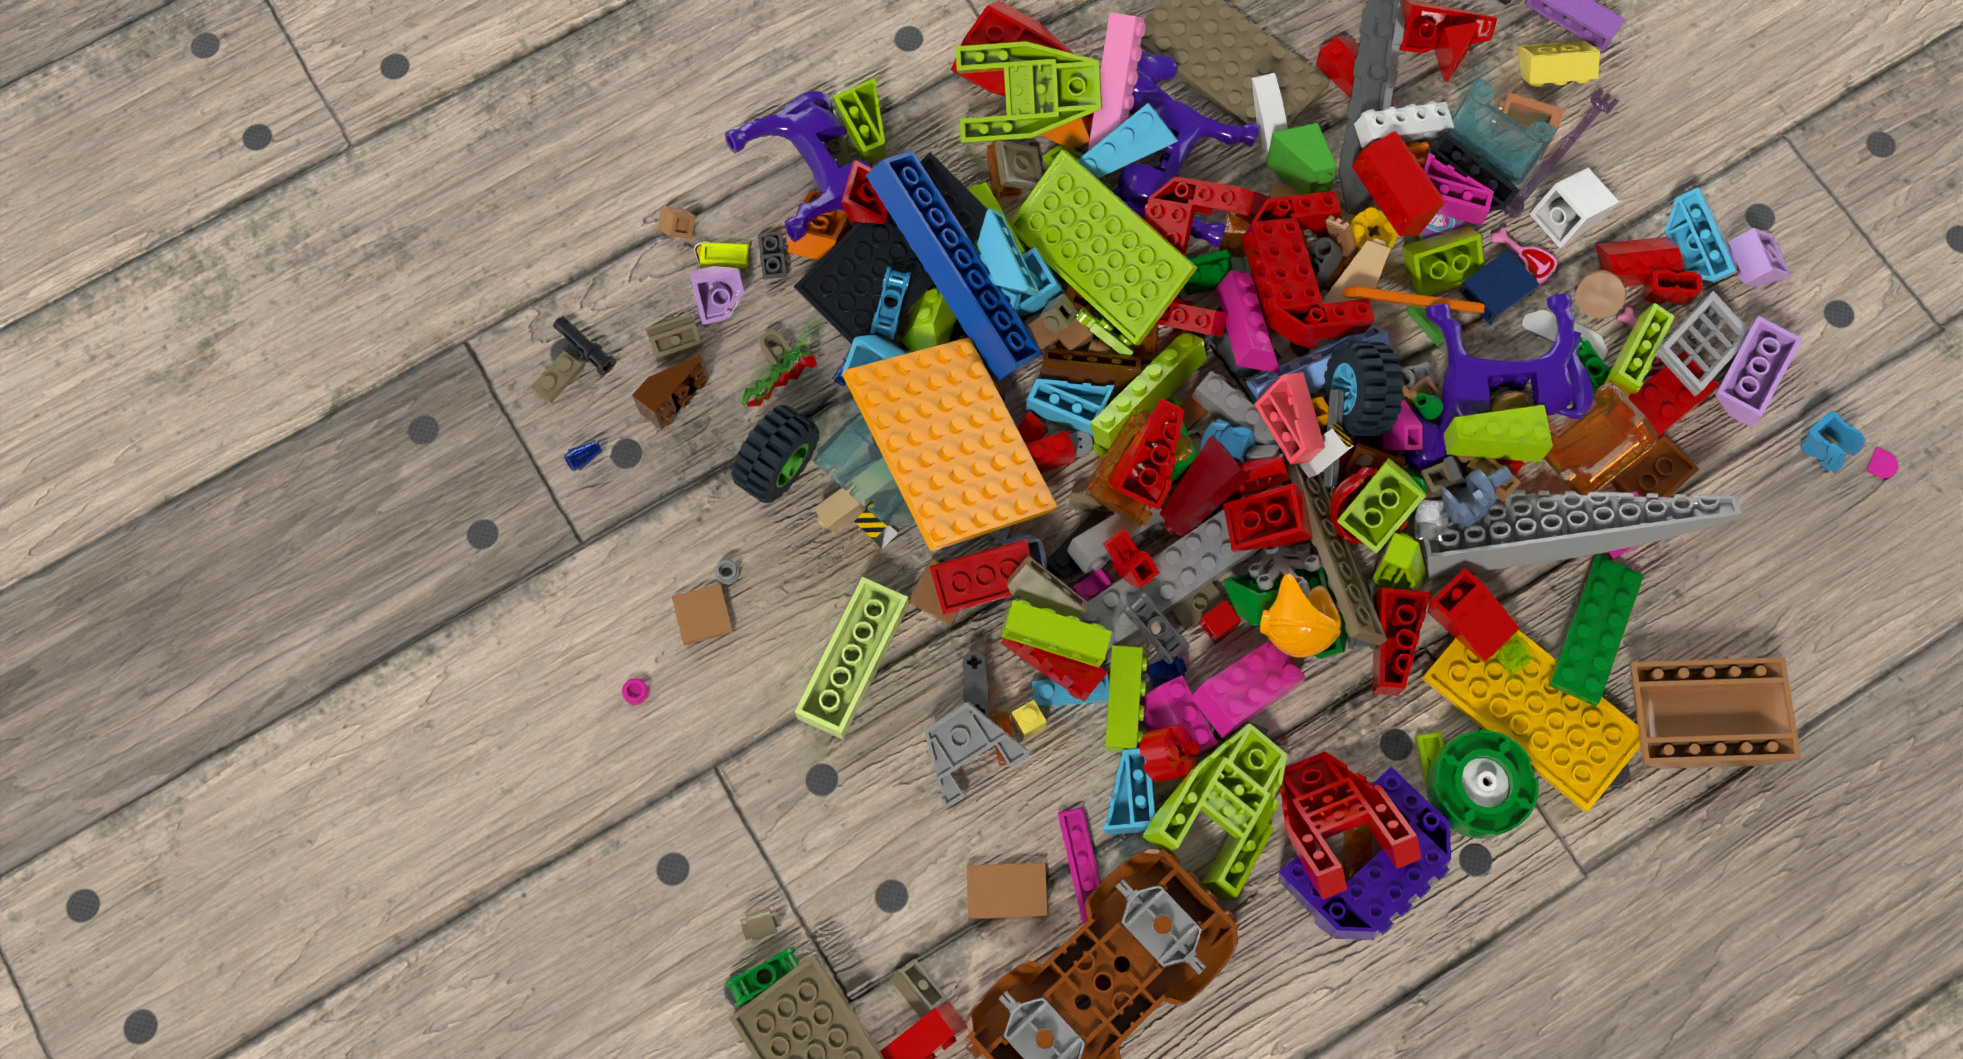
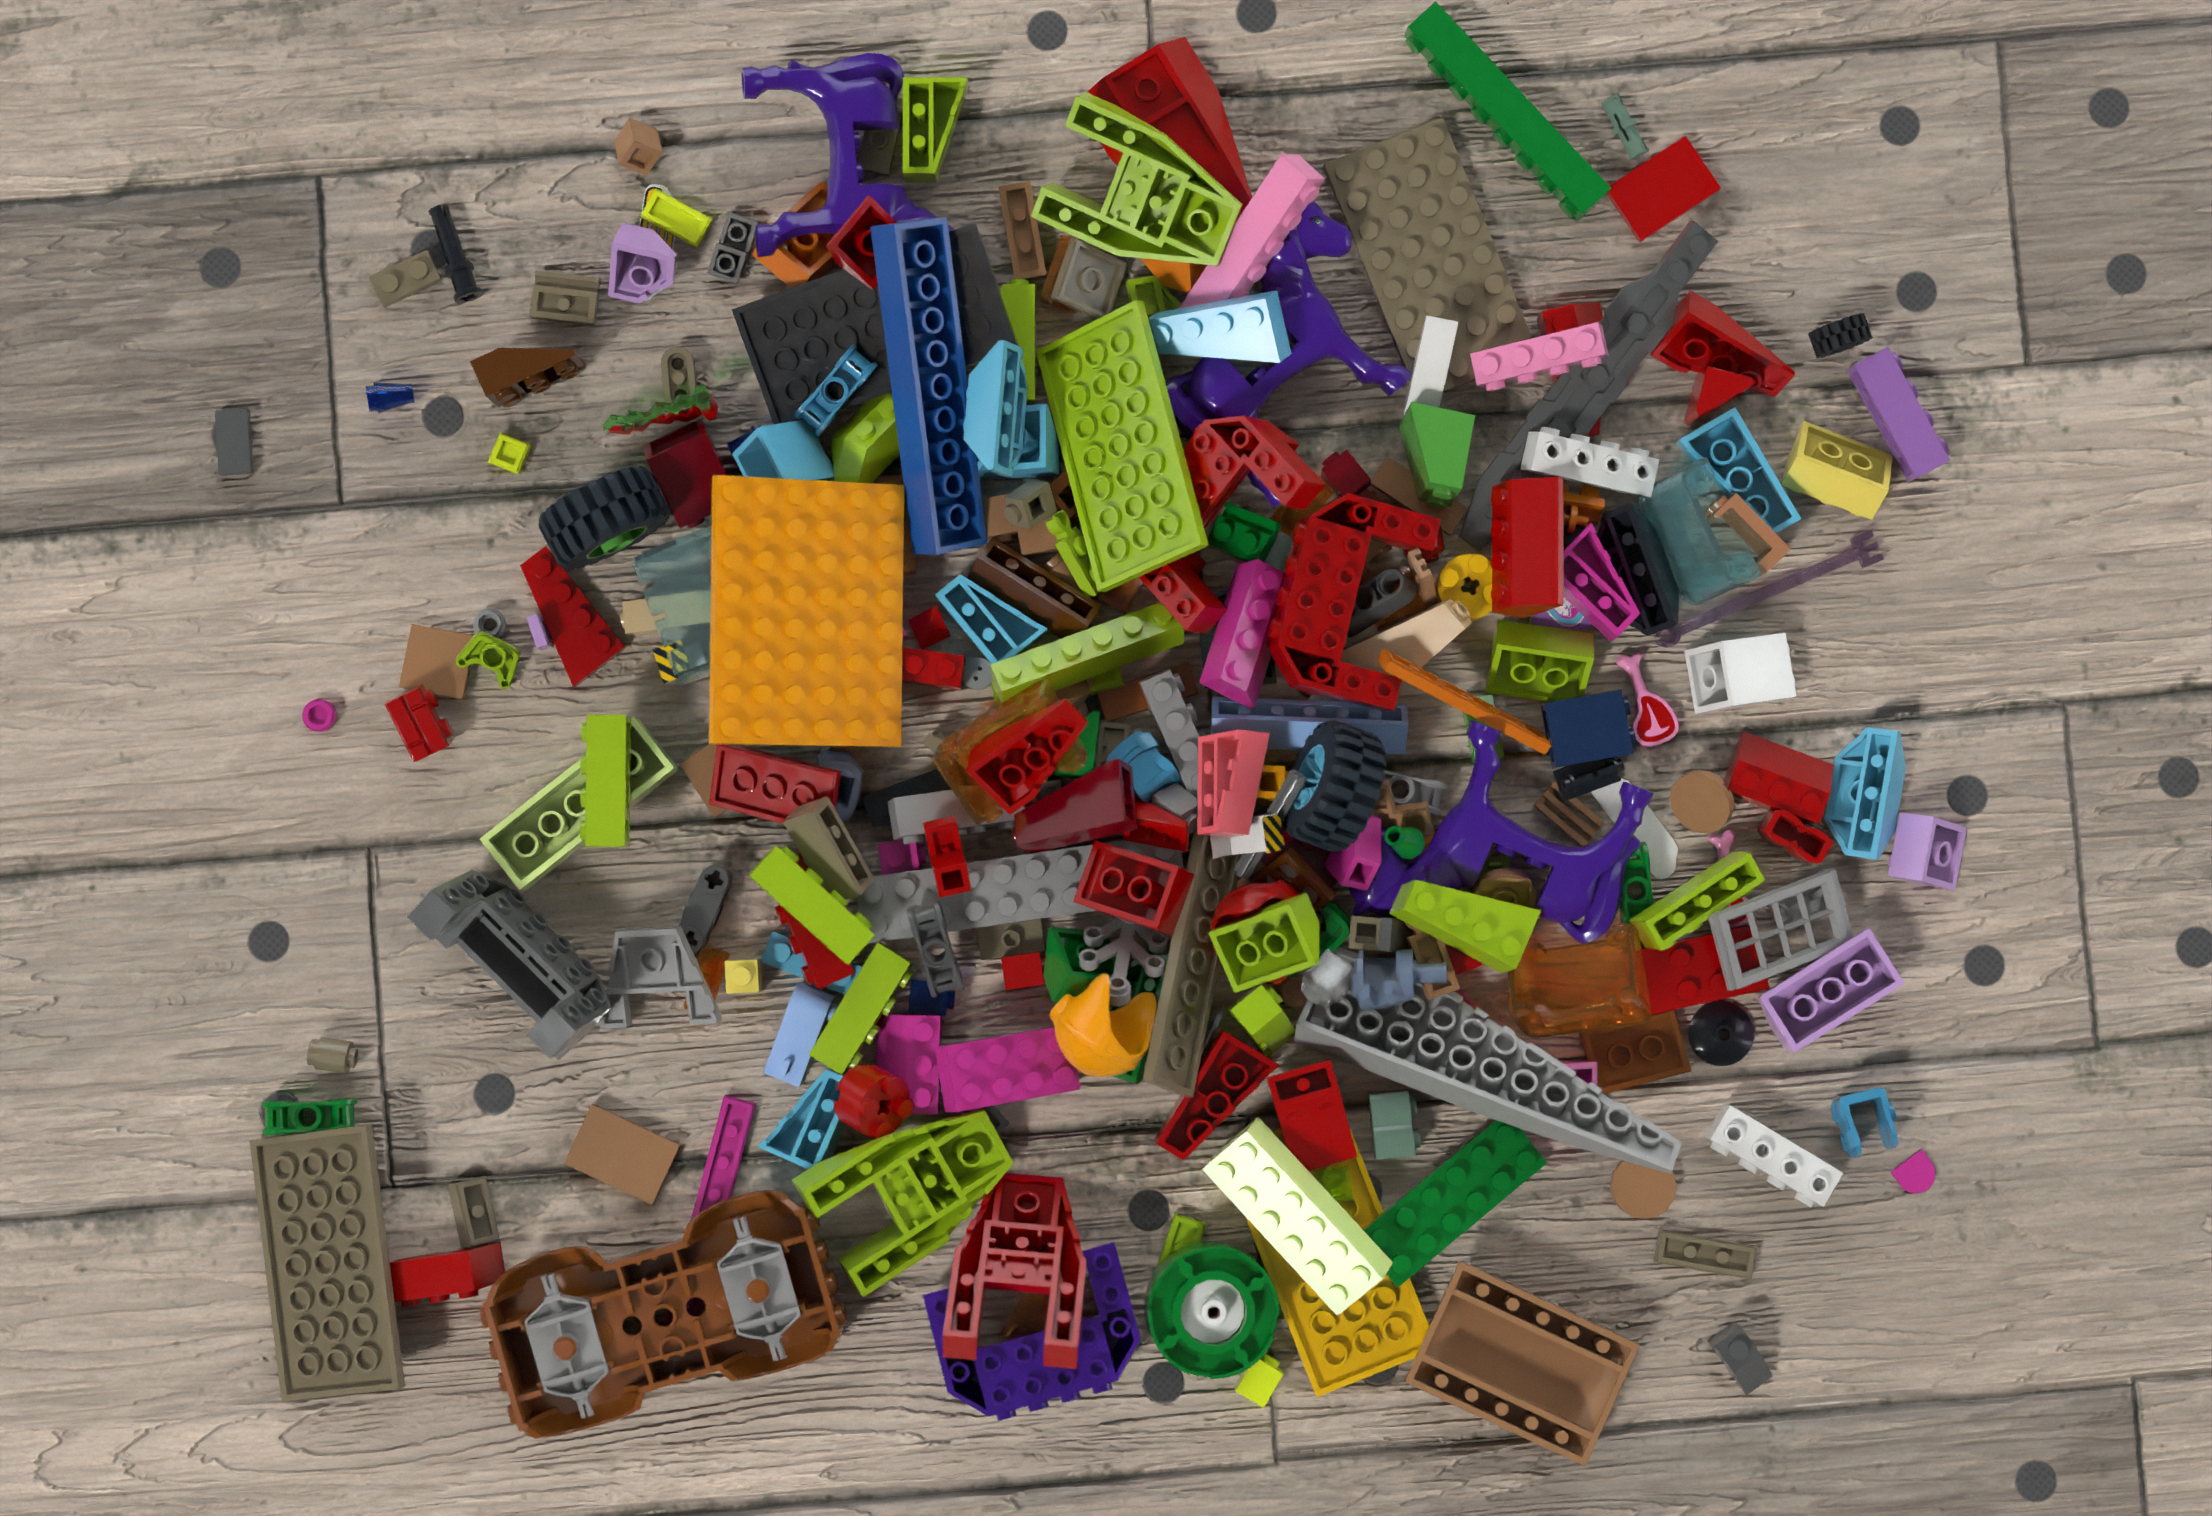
camera: 25 degrees right, 15 degrees up
none -> dark grey tile [215,408,254,476]
none -> red brick [384,684,454,762]
none -> dark grey wedge [407,870,612,1060]
none -> lime piece [456,631,520,689]
none -> neon yellow tile [488,432,532,475]
none -> red wing [520,546,626,687]
none -> lavender tile [526,614,553,651]
none -> lime brick [580,714,631,847]
none -> dark red slope [644,418,729,528]
none -> light blue door [763,982,839,1087]
none -> medium nougat plate [998,181,1047,281]
none -> yellowish green brick [1202,1117,1393,1316]
none -> neon yellow brick [1234,1353,1284,1408]
none -> sand green brick [1367,1089,1421,1160]
none -> bright pink brick [1470,322,1609,391]
none -> medium nougat tile [1533,780,1605,847]
none -> black hinge [1553,757,1624,802]
none -> medium nougat tile [1610,1161,1677,1219]
none -> dark tan tile [1653,1229,1757,1279]
none -> medium azure wedge [1676,407,1801,534]
none -> black dish [1688,1001,1754,1066]
none -> white brick [1705,1104,1843,1208]
none -> dark grey slope [1707,1322,1773,1395]

